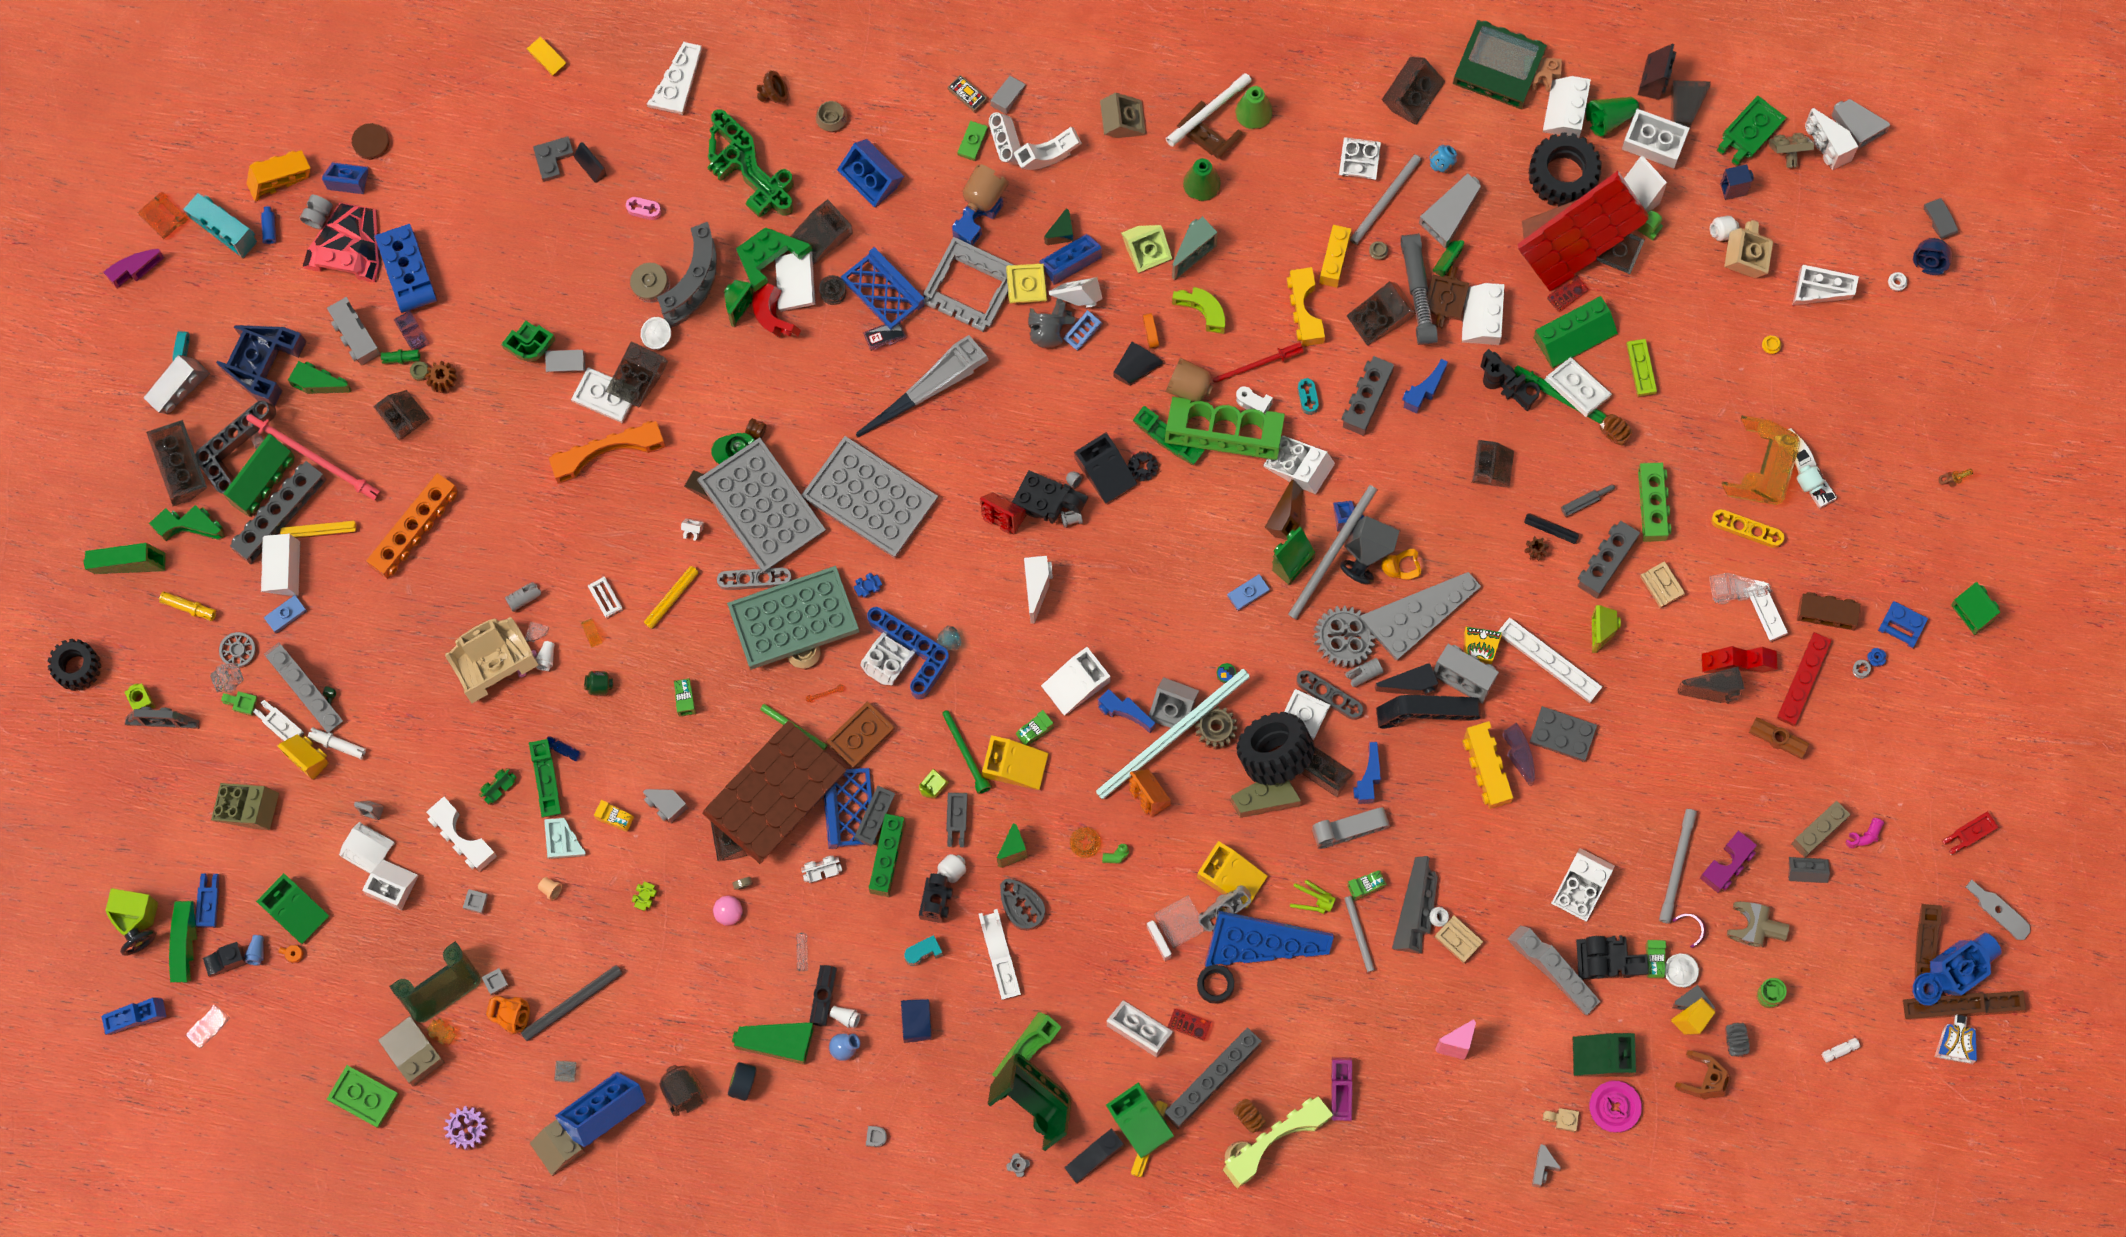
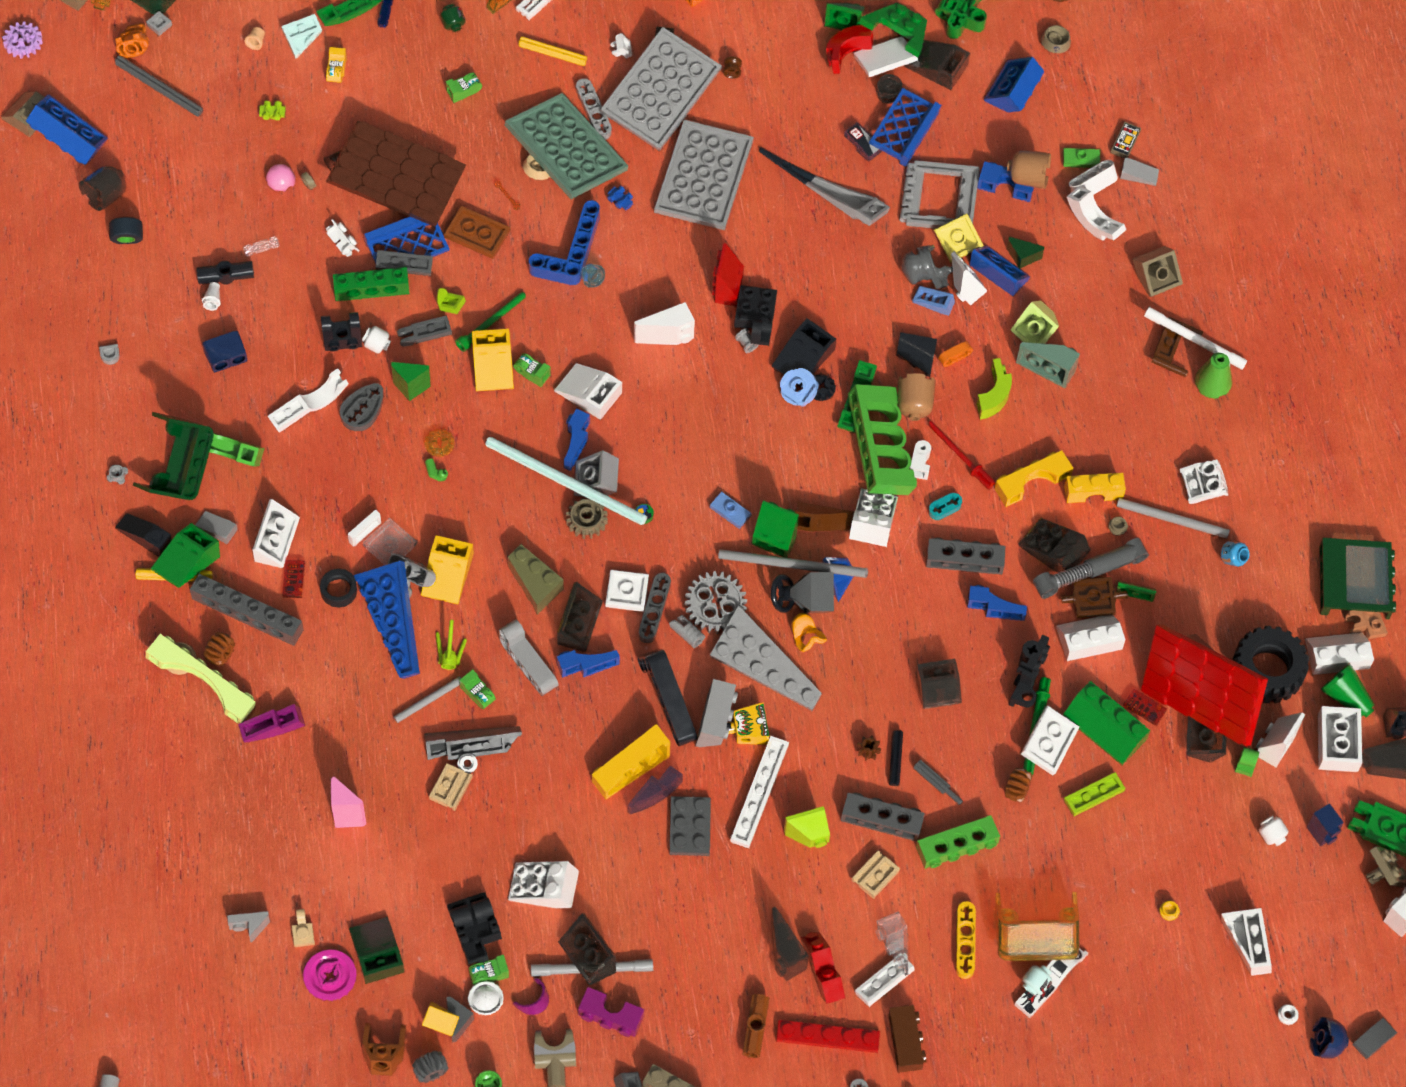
camera: 65 degrees right, 10 degrees down
clear light blue tile [554,1061,577,1083] -> none
light grey slope [643,789,688,823] -> none
green piece [711,433,755,464] -> none
green slope [732,1022,814,1065] -> none
bright green bar [760,704,828,751] -> none
medium blue piece [829,1033,860,1061] -> none
white slope [860,632,915,685] -> none
teal leg [904,935,943,966] -> none
light grey hinge [1066,471,1083,488] -> none
orange slope [1129,769,1171,818] -> none
green cone [1183,158,1220,202] -> none
black tyre [1236,712,1315,786] -> none
black slope [1375,663,1439,695] -> none
clear smoke slope [1382,57,1445,125] -> none
light grey slope [1419,173,1481,248] -> none
light grey arch [1507,925,1600,1015] -> none
tan hinge [1724,220,1773,278] -> none
none -> light grey slope [195,511,238,544]
none -> clear smoke slope [558,913,616,985]
none -> light blue plate [780,368,819,406]

